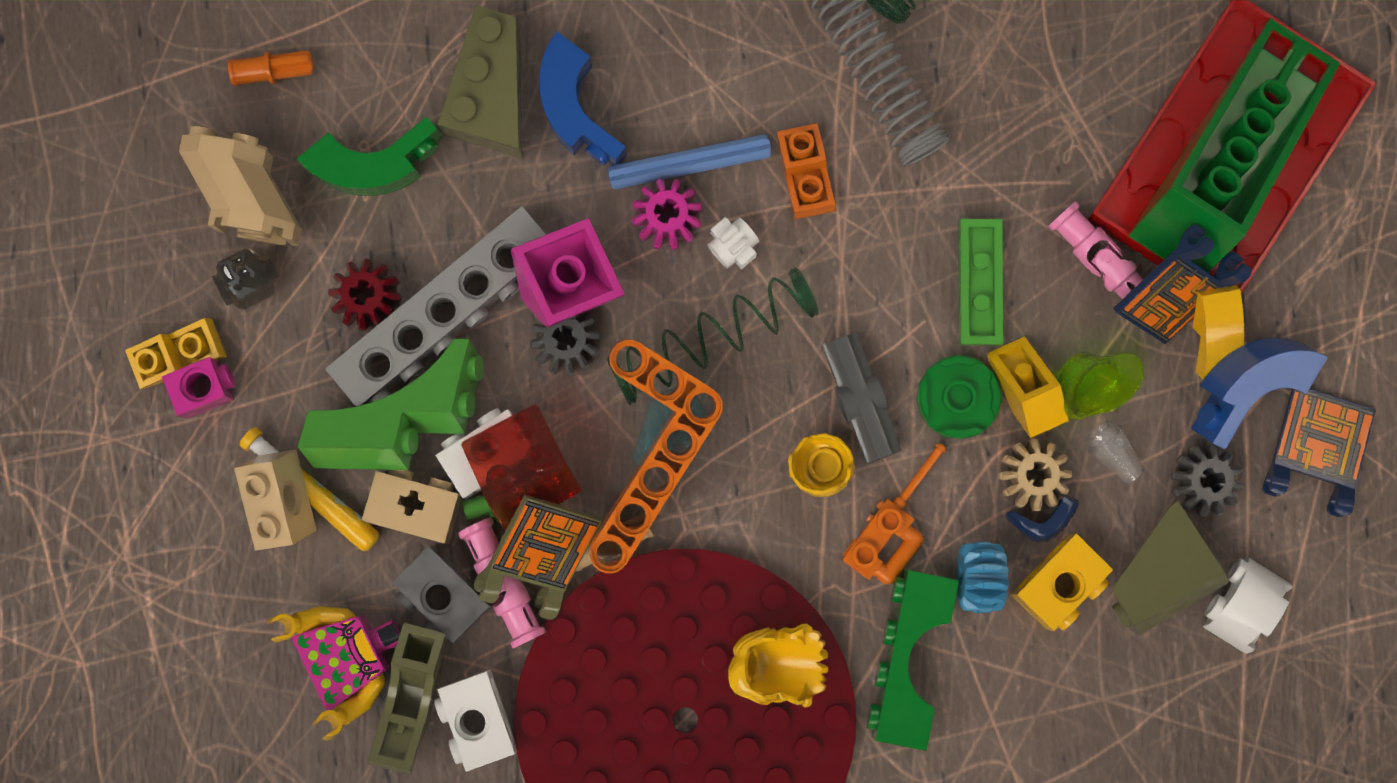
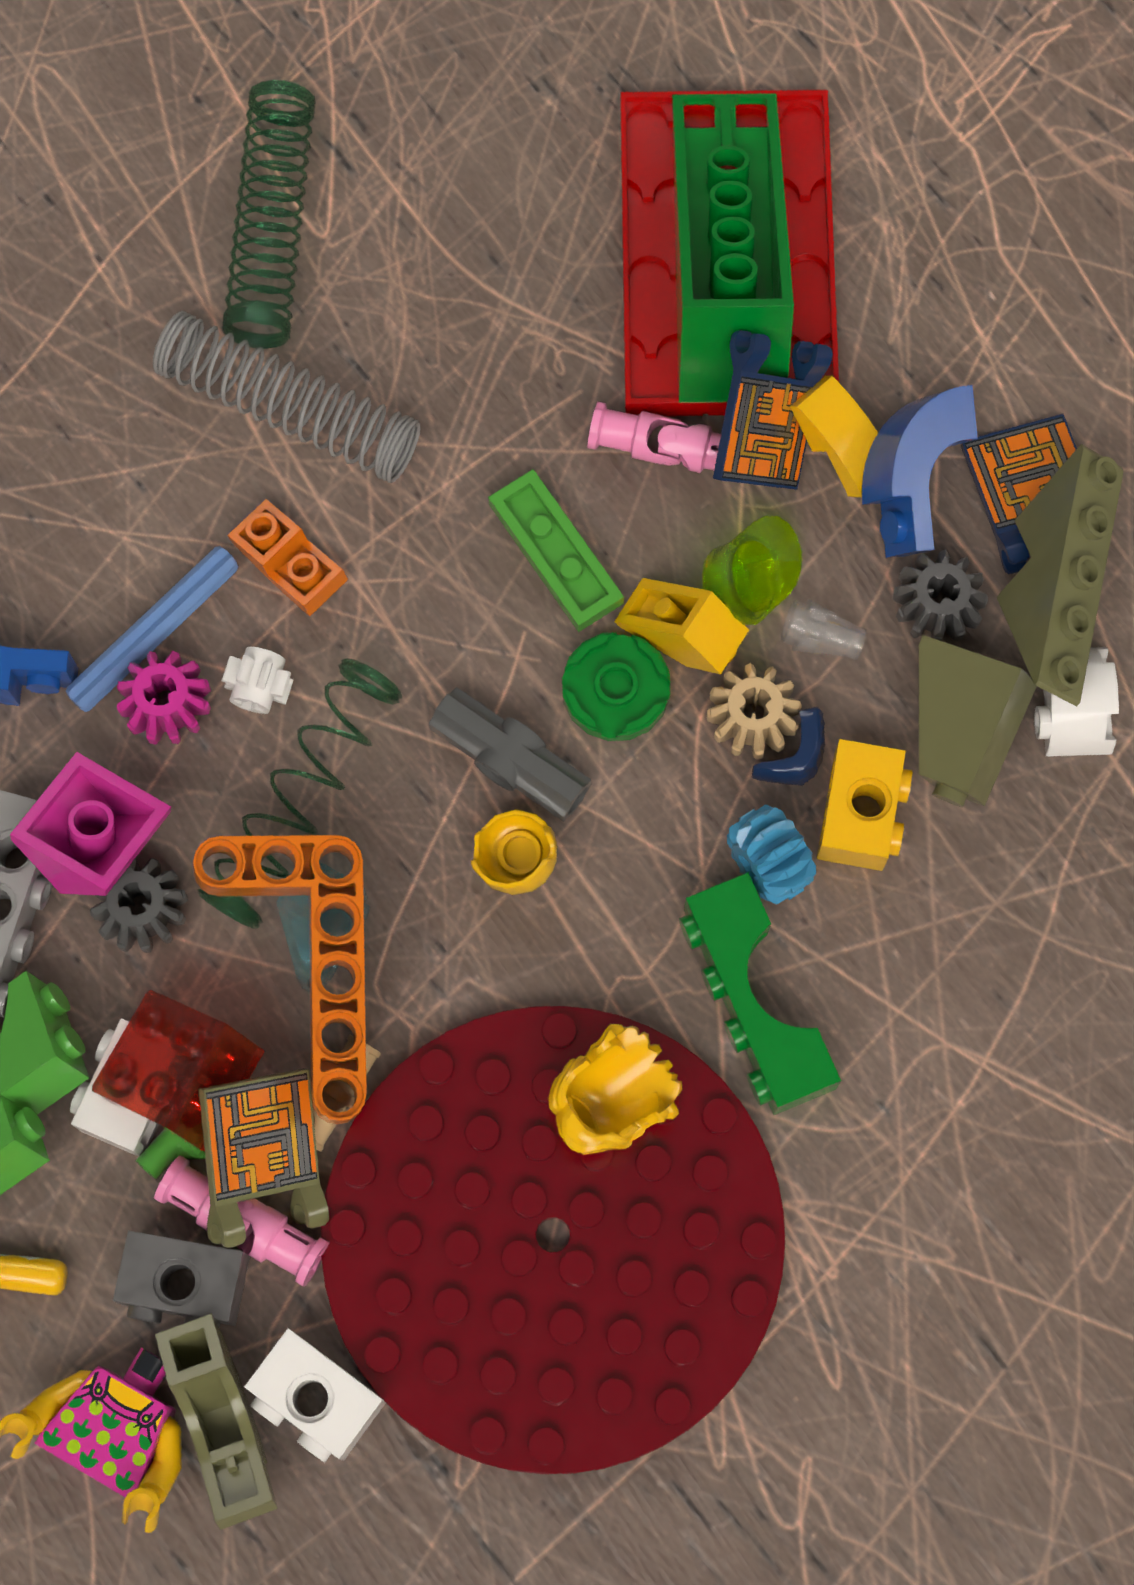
camera: 30 degrees left, 10 degrees down
tan brick [362,470,462,544] -> none
orange piece [841,443,946,585] -> none
none -> olive slope [996,444,1124,707]

